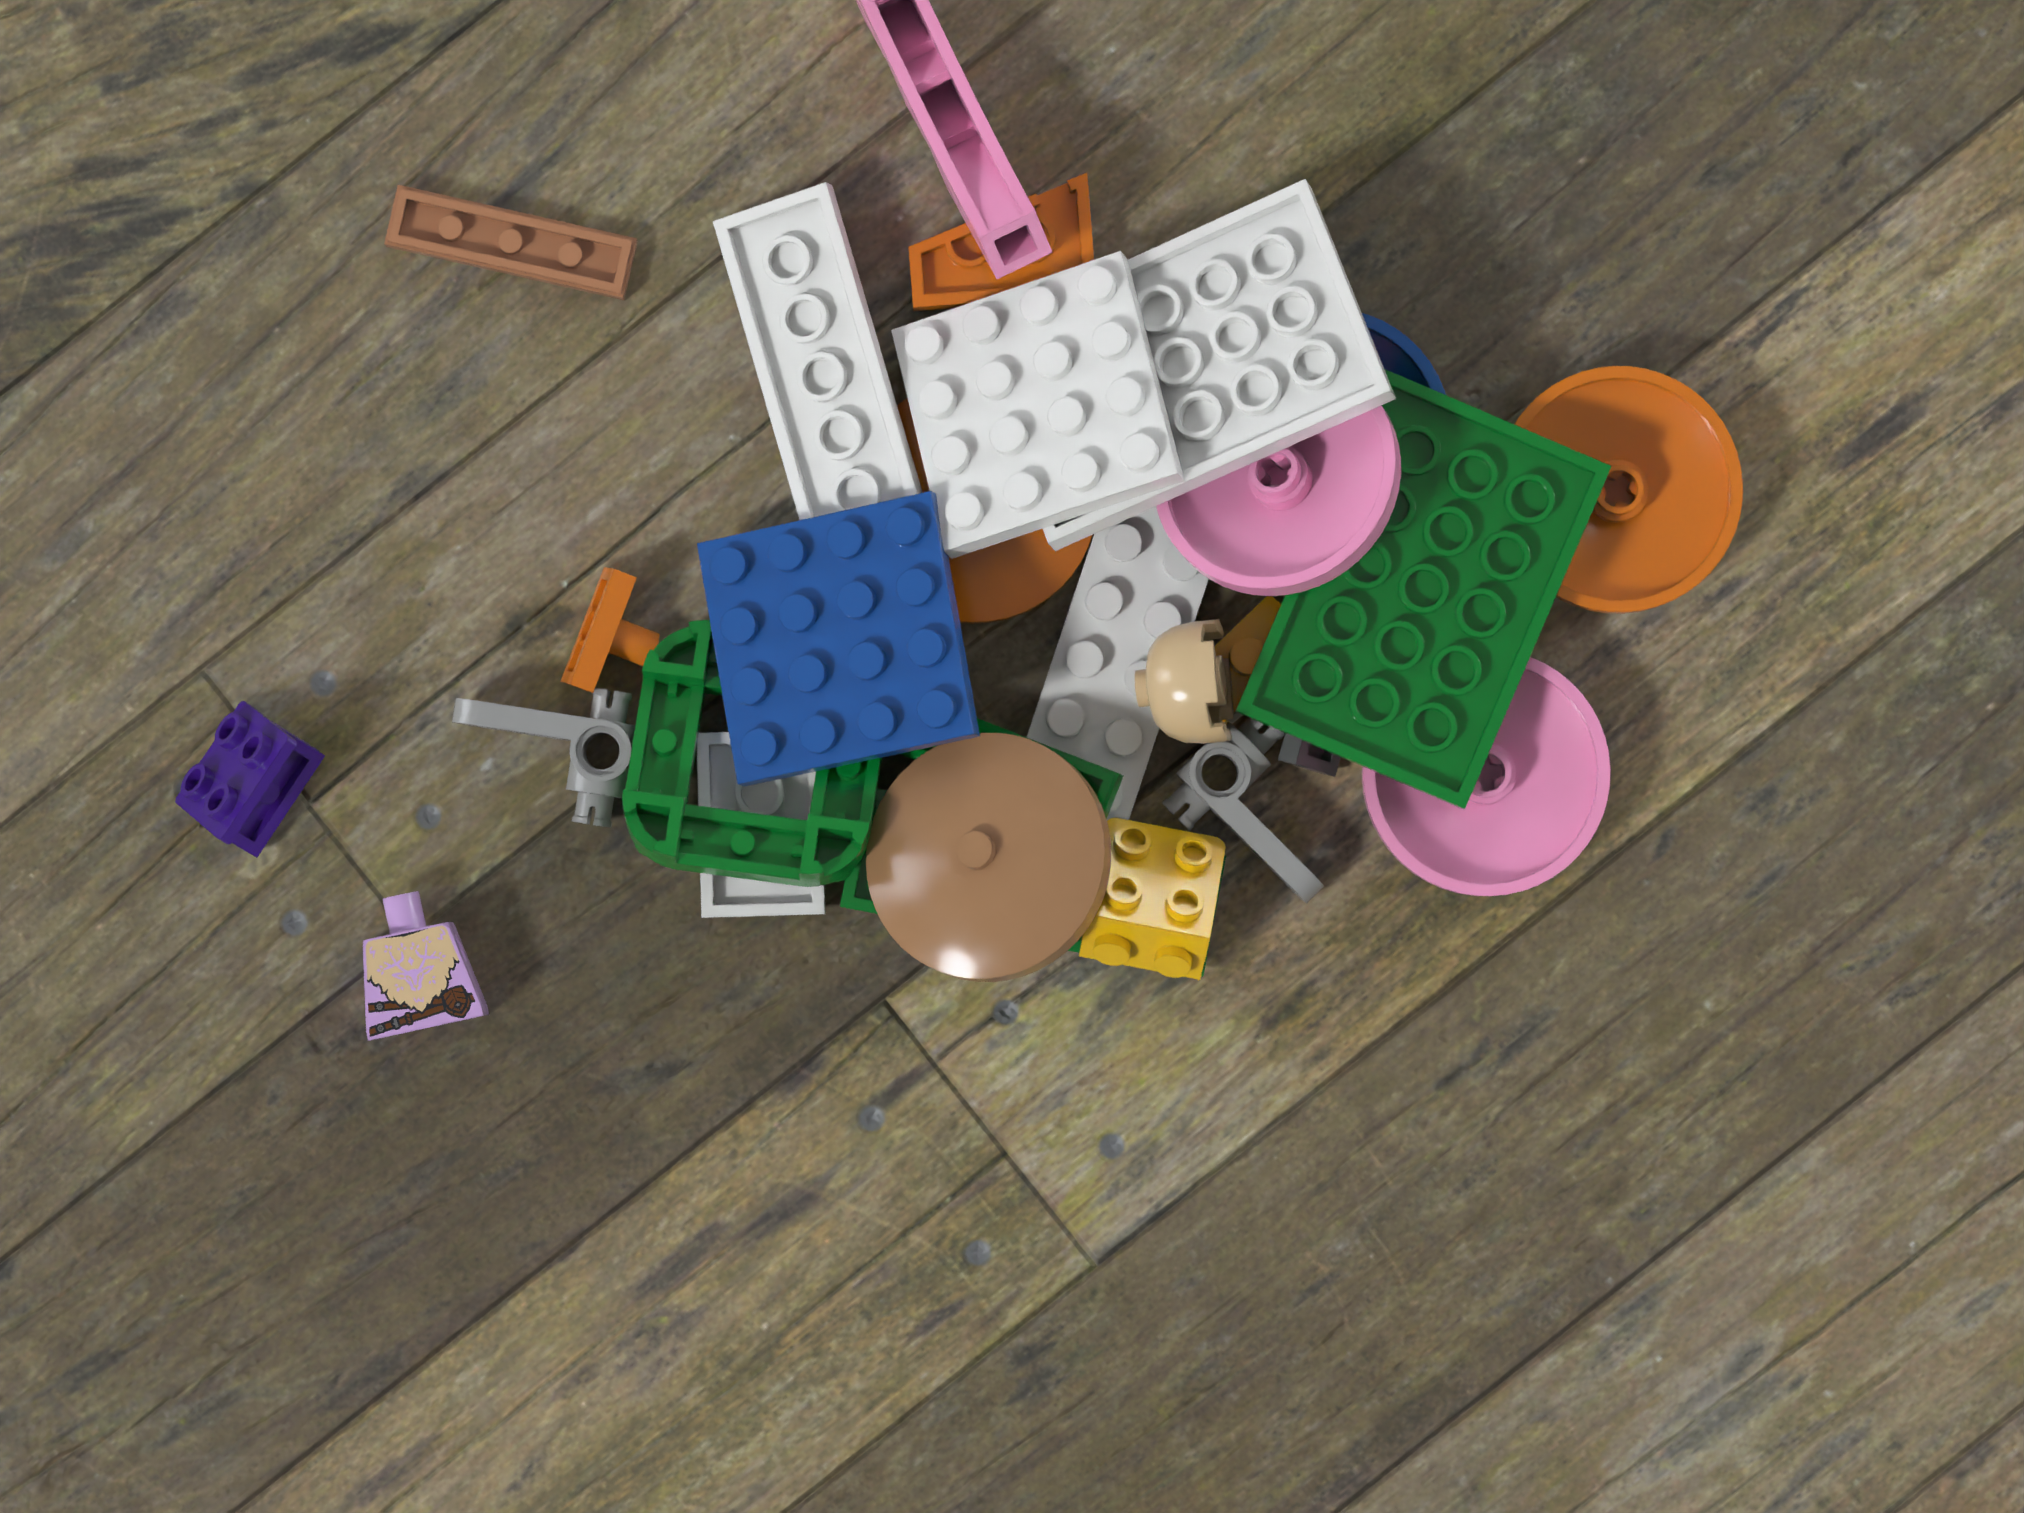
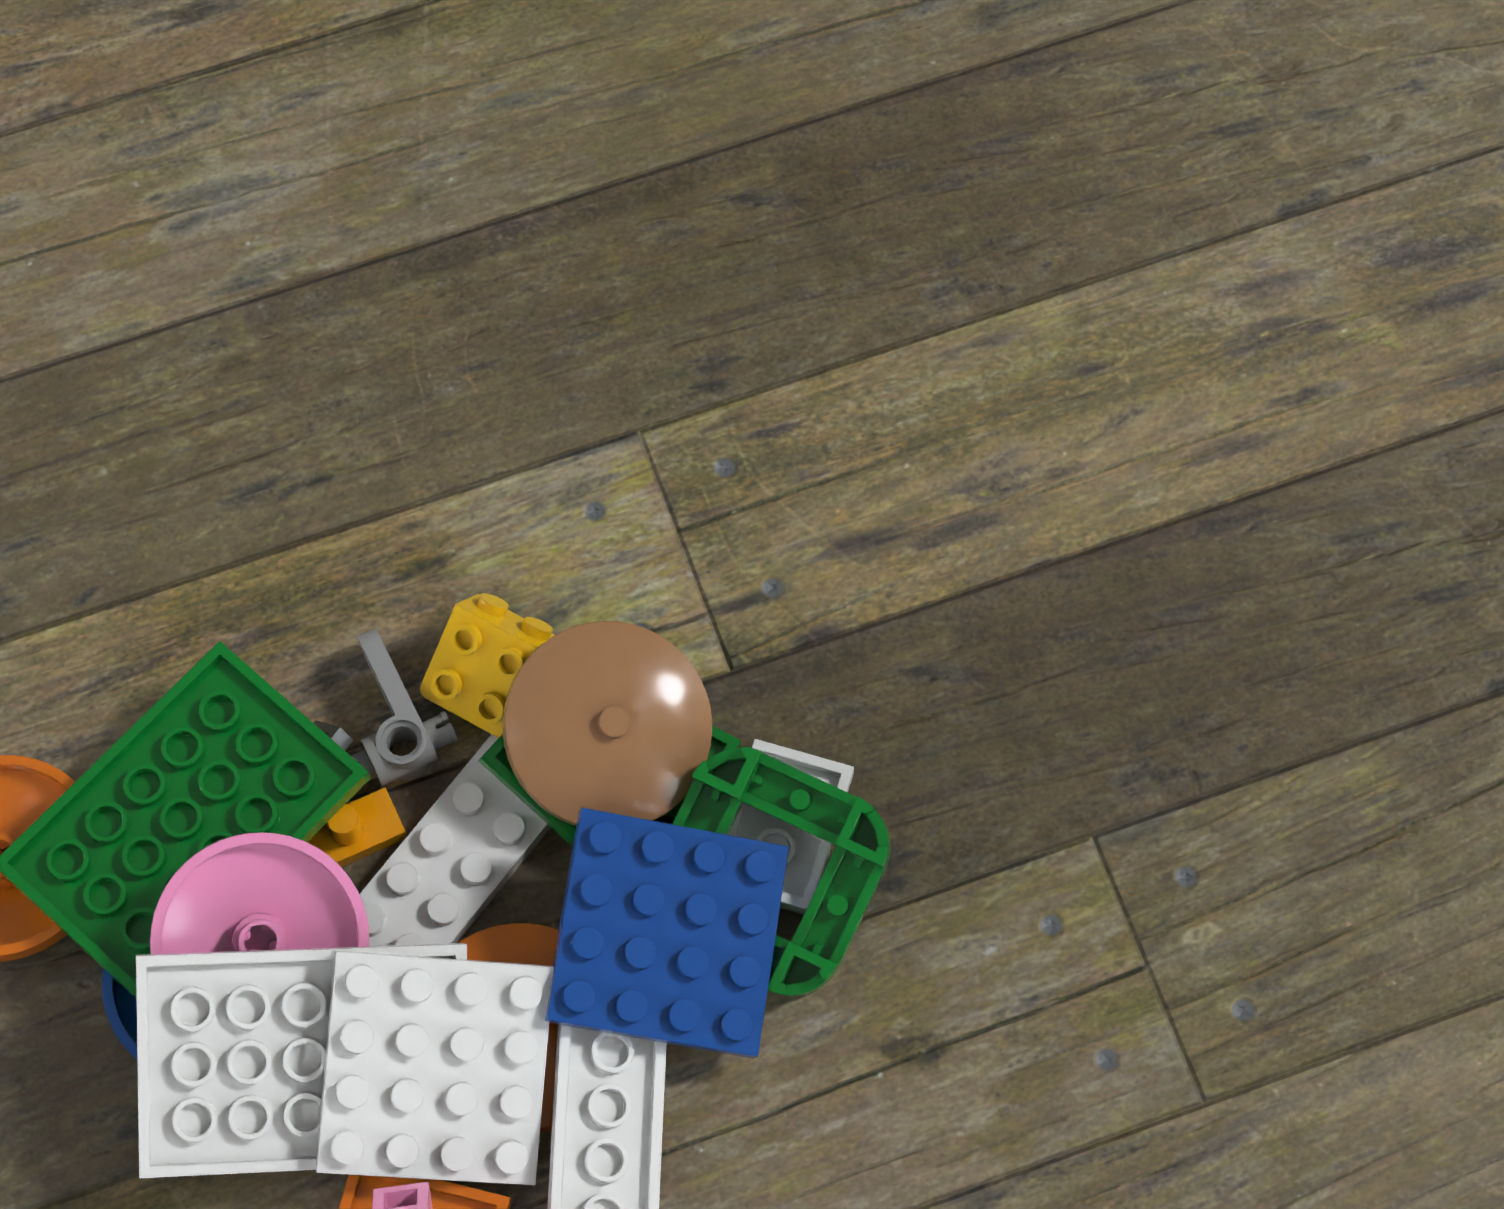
camera: 165 degrees left, 20 degrees down
dark purple bracket [175,701,325,858] -> none
torso [363,891,489,1041] -> none
light grey piece [452,688,635,828] -> none
orange tile [561,567,660,693] -> none
tan cylinder [1135,619,1234,744] -> none
bright pink dish [1362,657,1611,896] -> none

